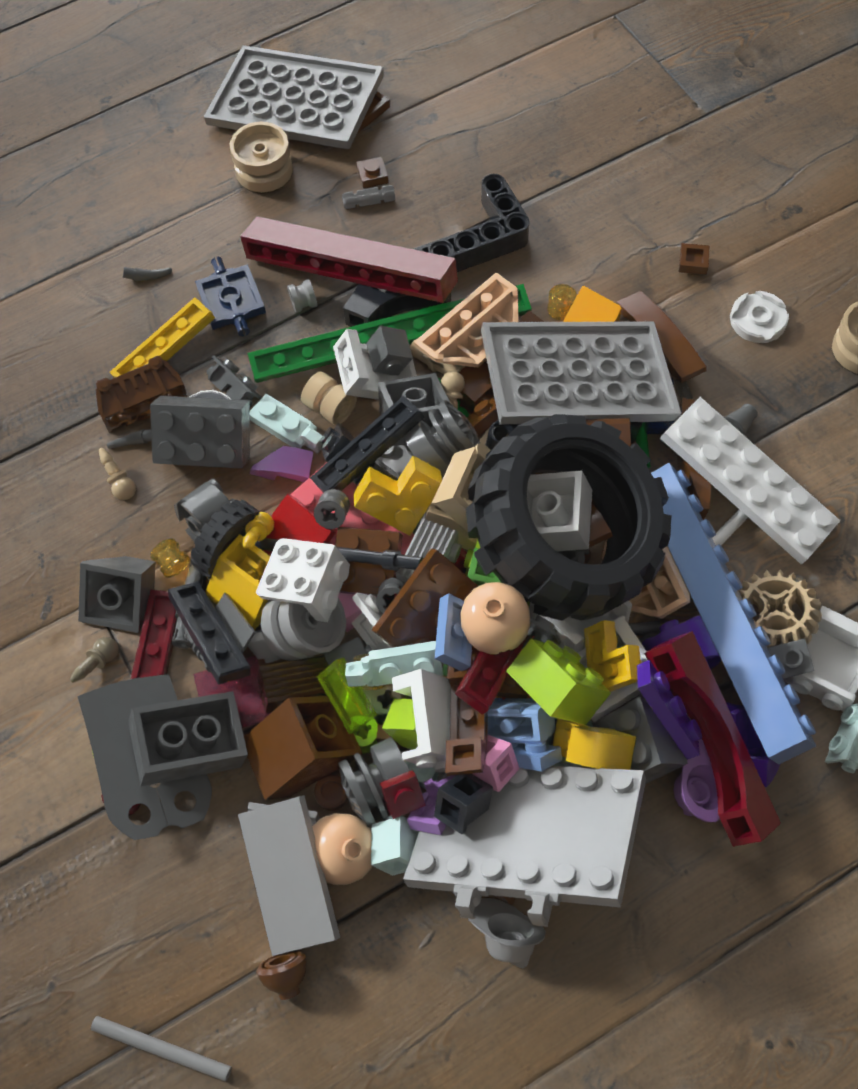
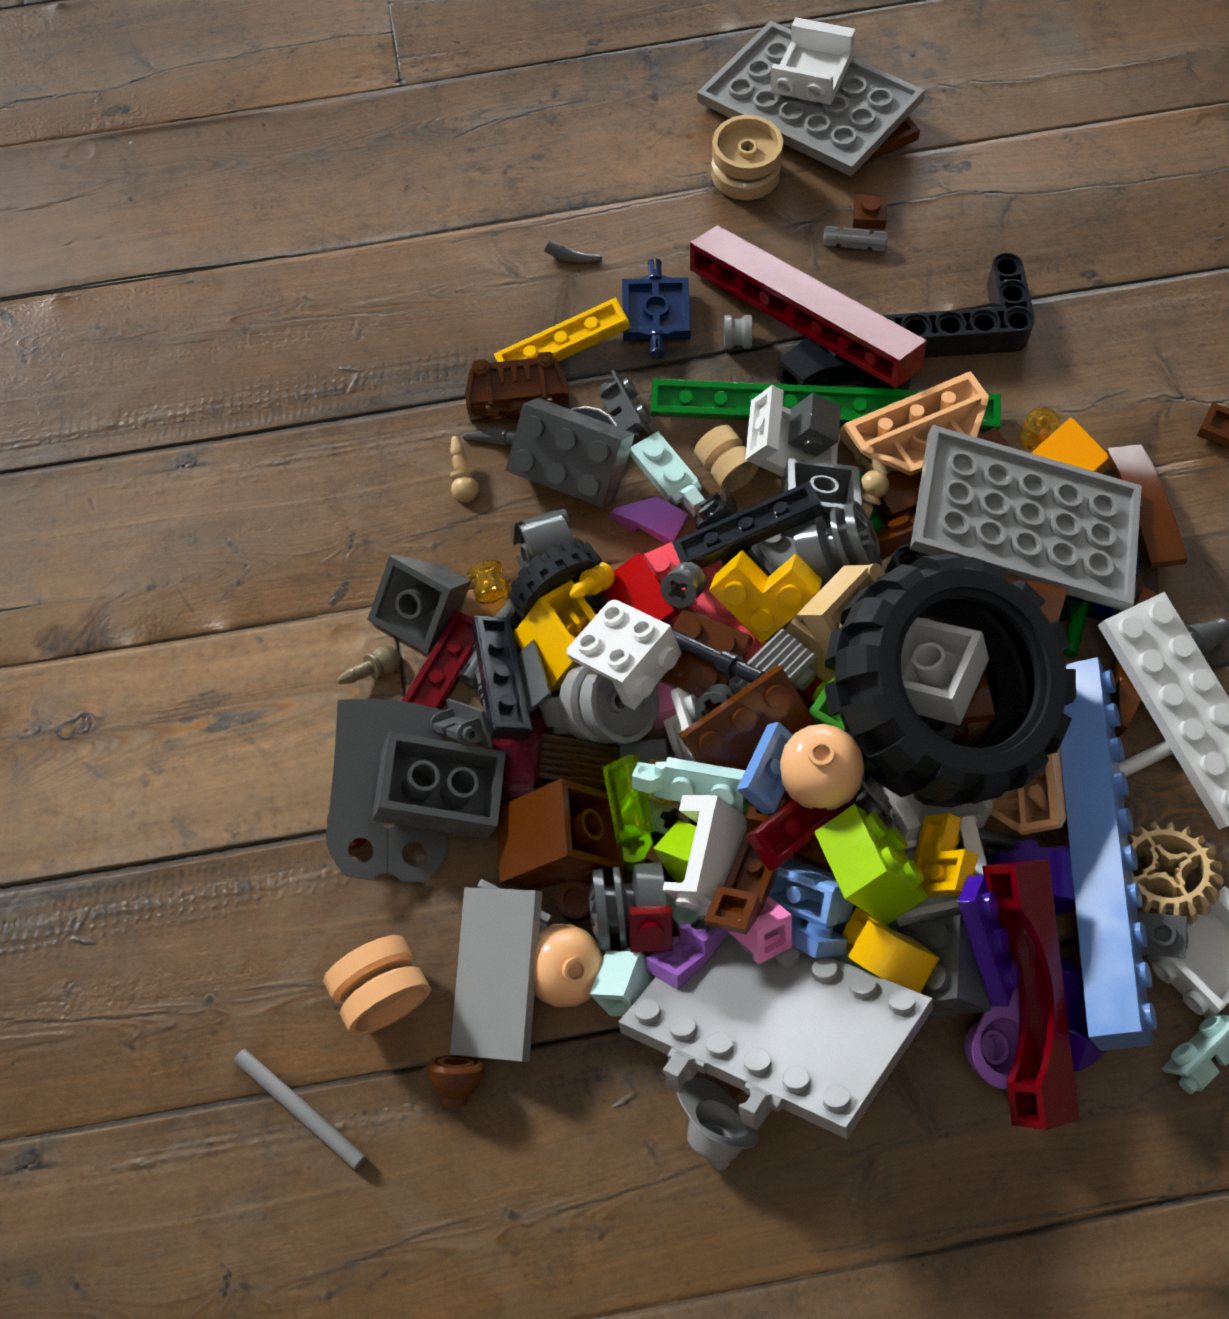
camera: 20 degrees right, 0 degrees up
black brick [434,774,493,835] -> none
none -> light nougat wheel [323,935,432,1036]
none -> dark grey hinge [430,698,493,748]
none -> white panel [771,17,856,105]

